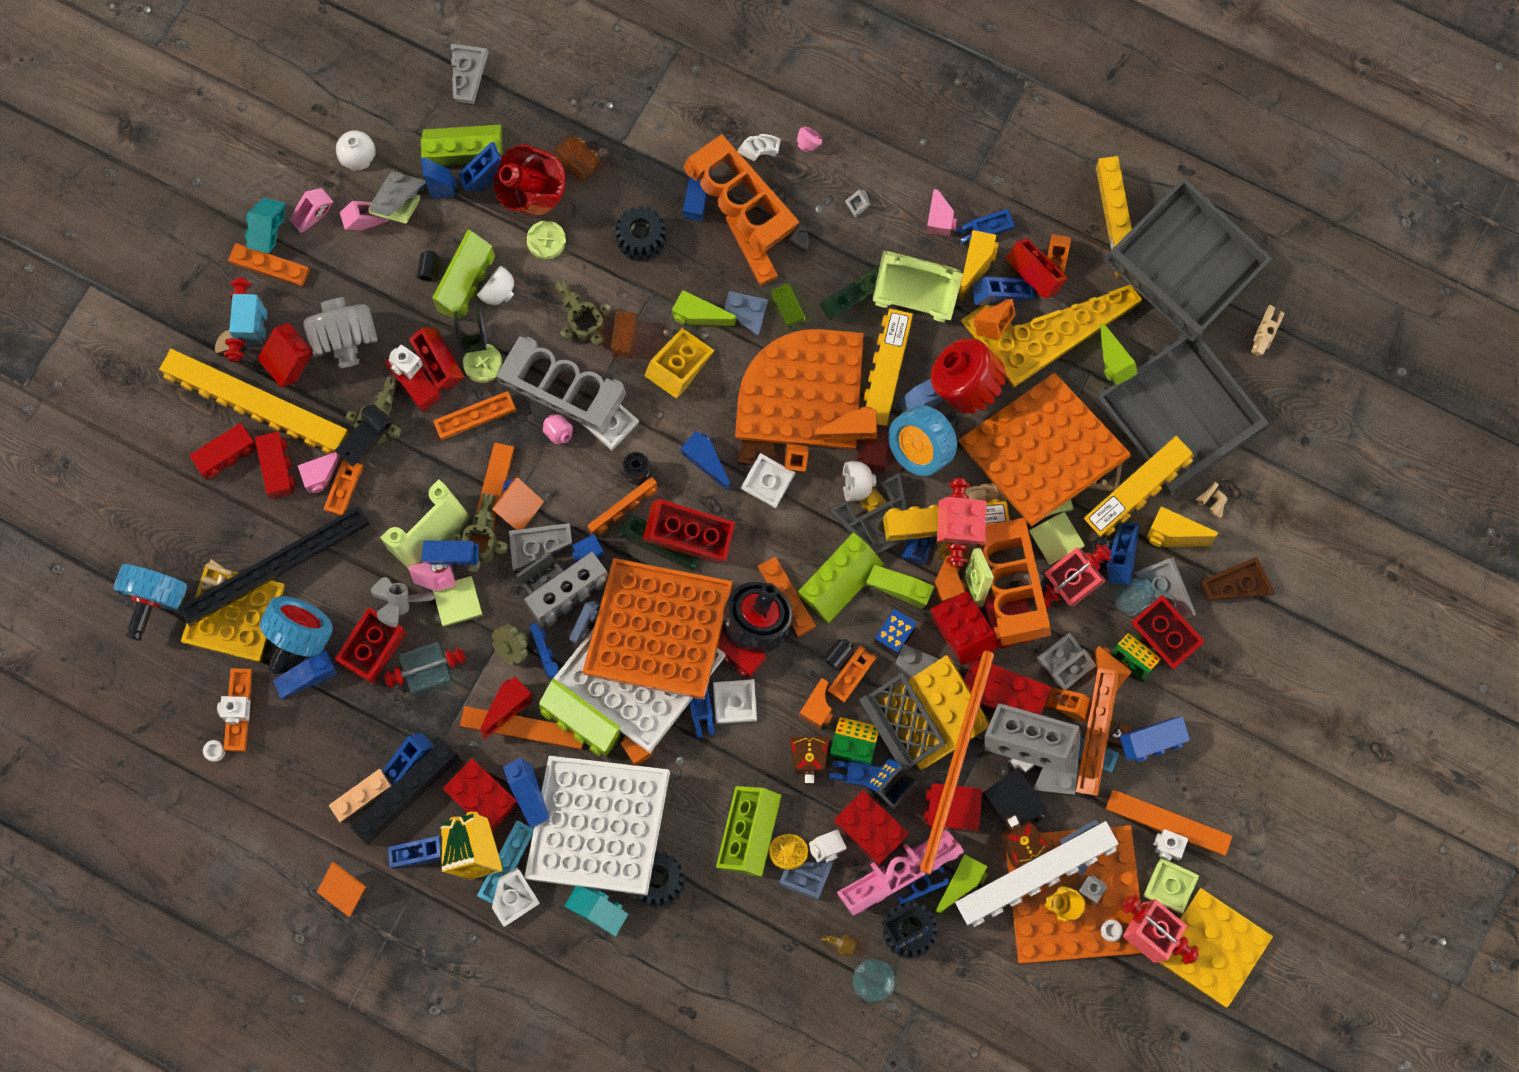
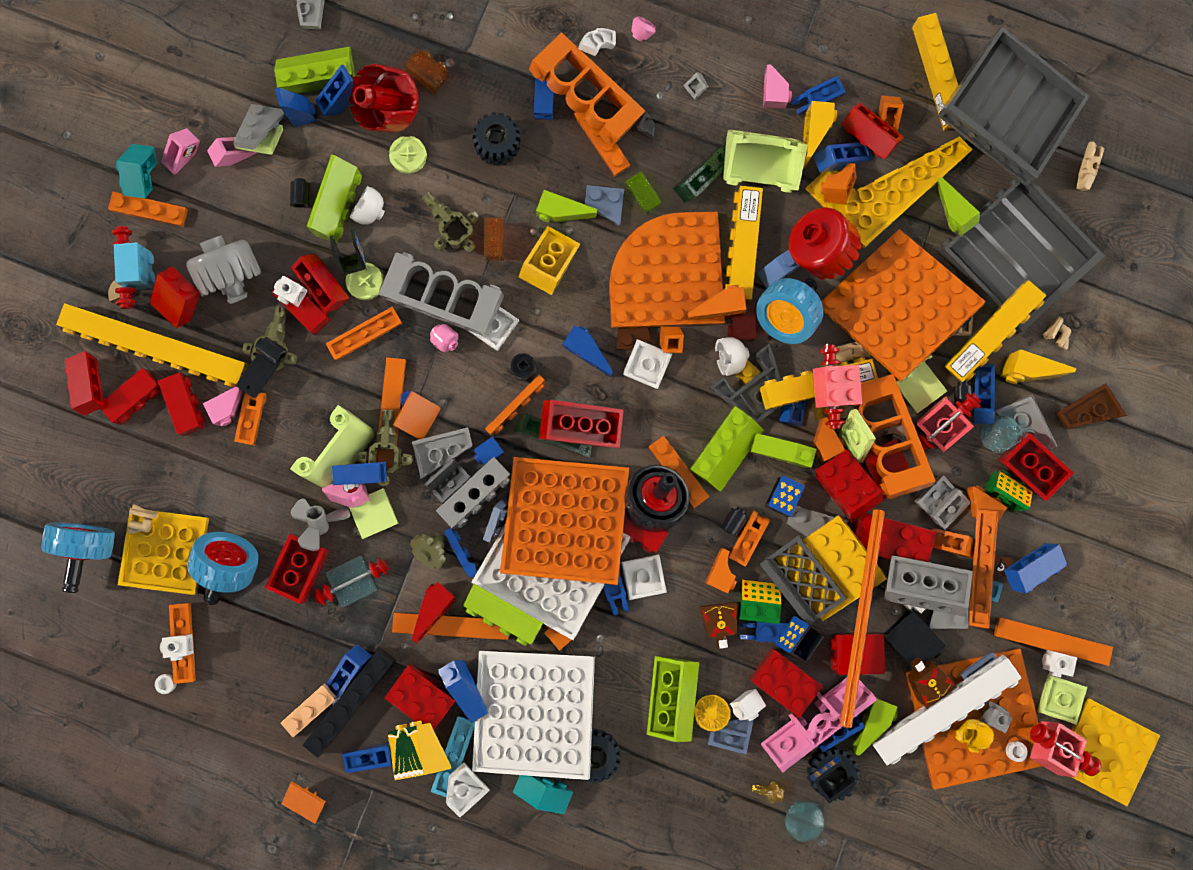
camera: 15 degrees left, 10 degrees up
black plate [178,506,370,627] -> none
blue slope [273,651,338,700] -> none
white cylinder [336,130,376,171] -> none
none -> red brick [65,351,104,416]

